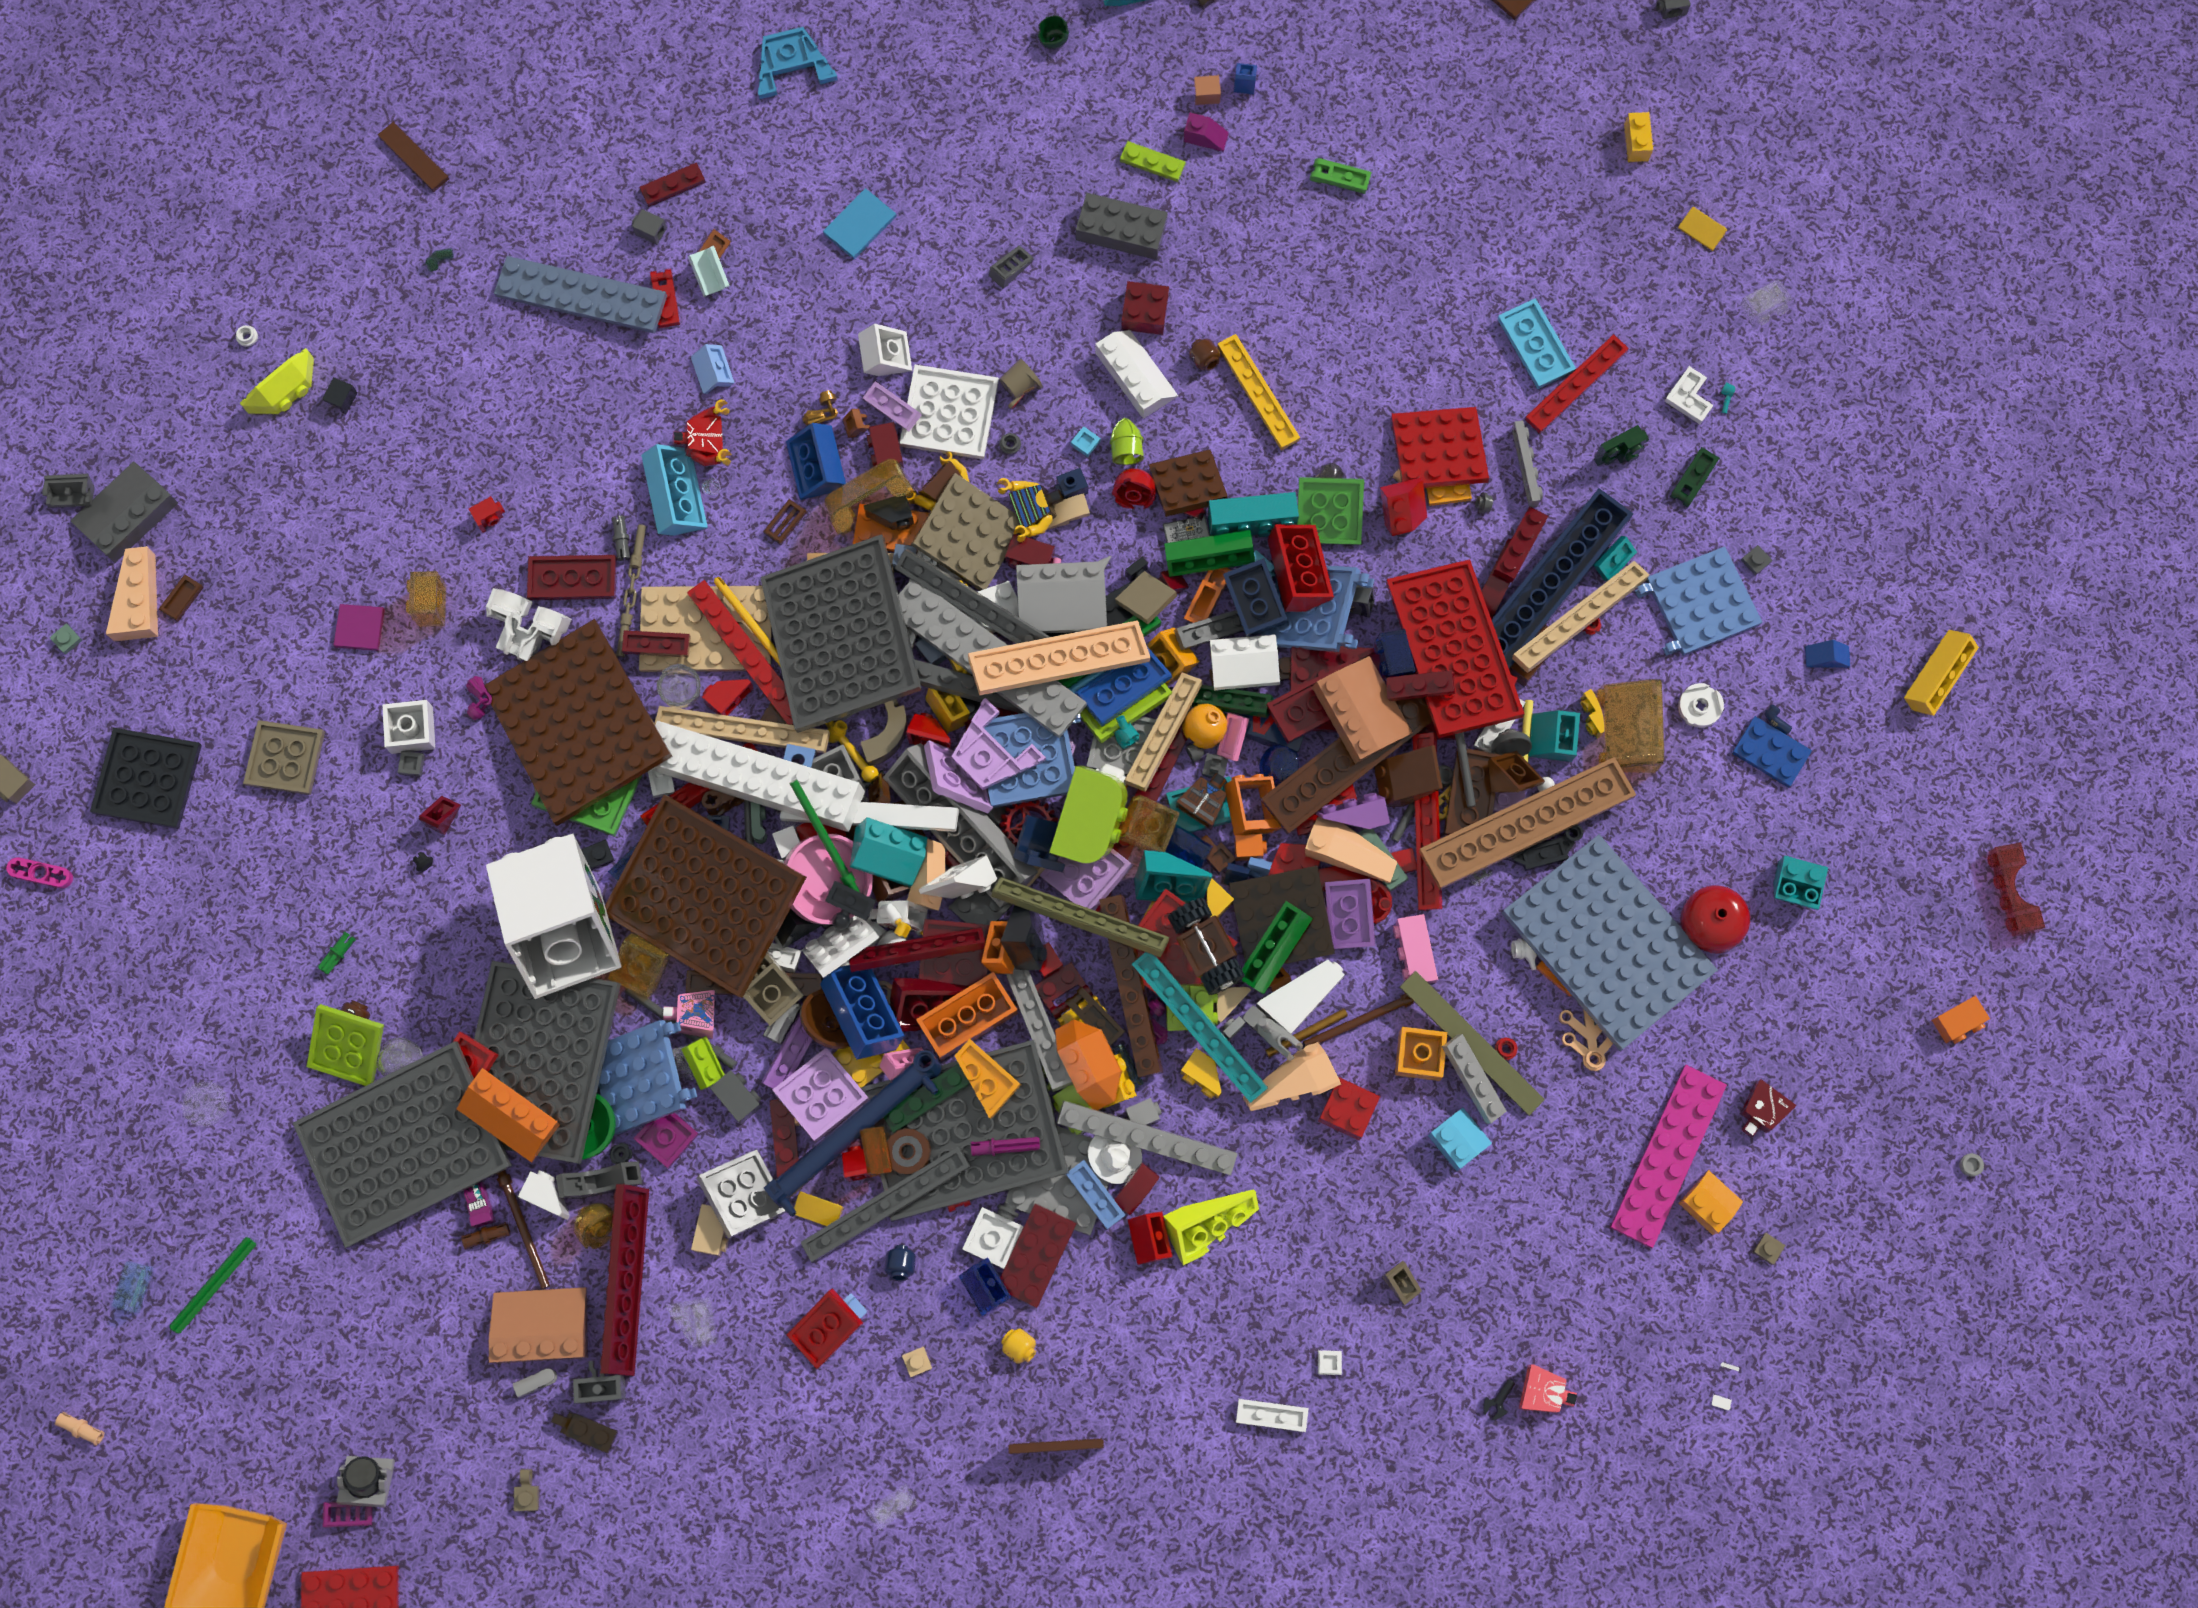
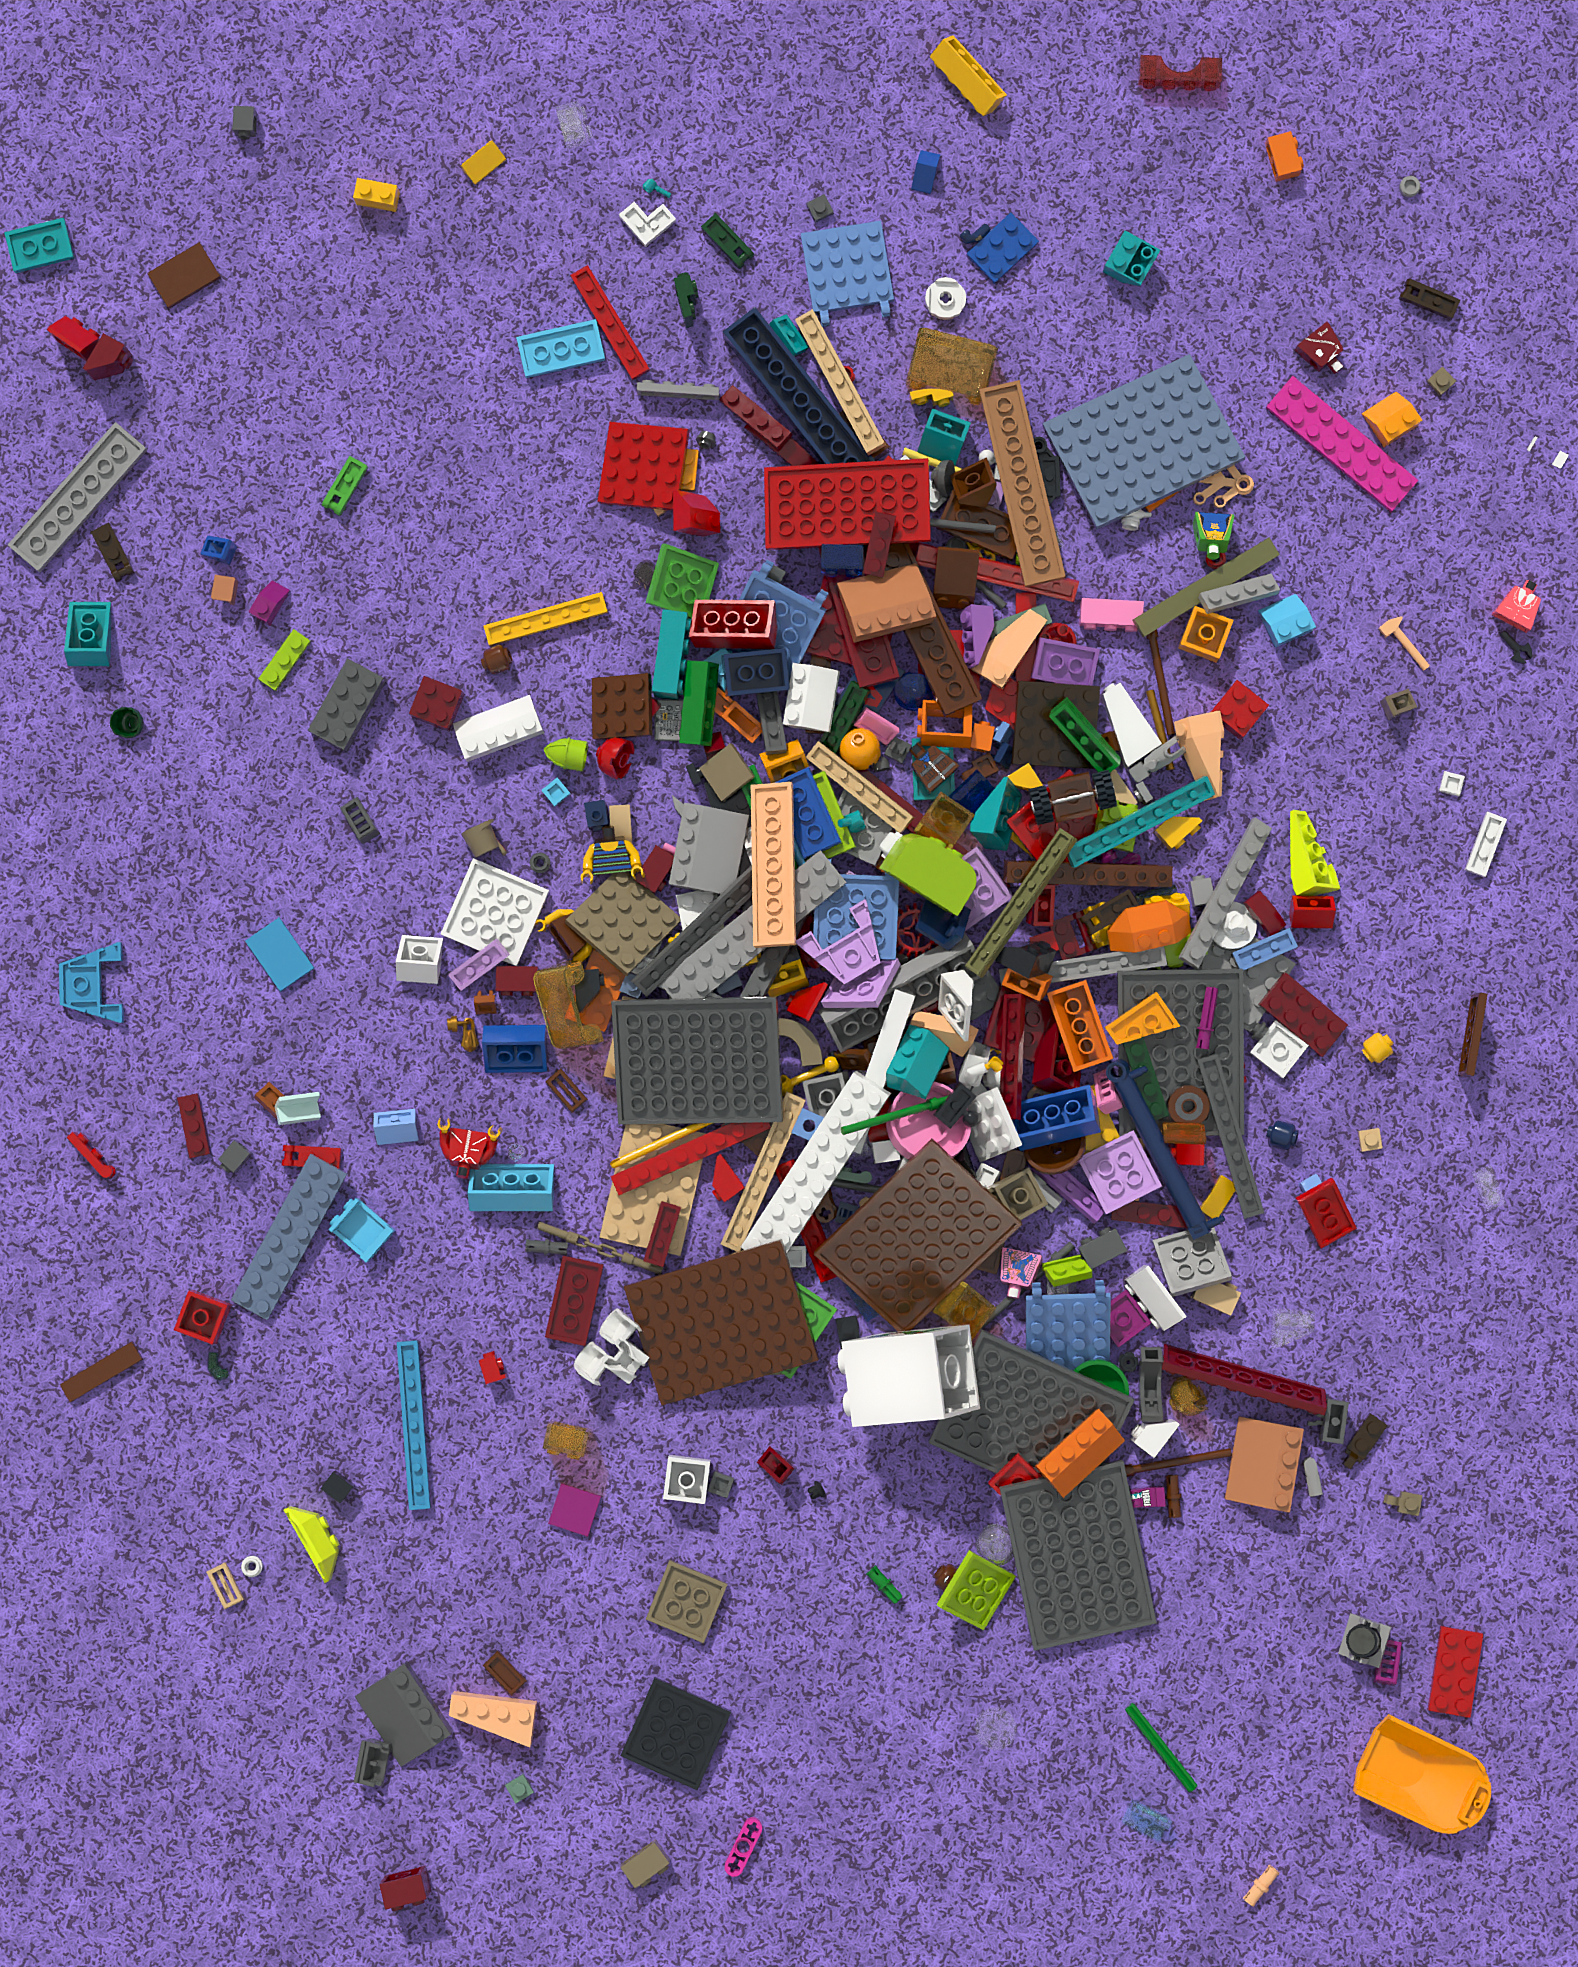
camera: 70 degrees left, 10 degrees up
magenta piece [466,676,492,720] -> none
clear cylinder [657,664,702,709] -> none
clear blue brick [959,1257,1012,1316] -> none
red cylinder [1680,885,1750,954] -> none
none -> red plate [67,1132,116,1178]
none -> red brick [174,1290,232,1345]
none -> tan tile [206,1562,244,1609]
none -> medium azure panel [329,1198,396,1262]
none -> dark azure plate [397,1340,431,1510]
none -> red brick [1026,884,1055,926]
none -> white slope [1125,1265,1187,1331]
none -> torso [1193,512,1234,560]
none -> light nougat piece [1378,617,1430,671]
none -> dark brown plate [1399,279,1460,320]

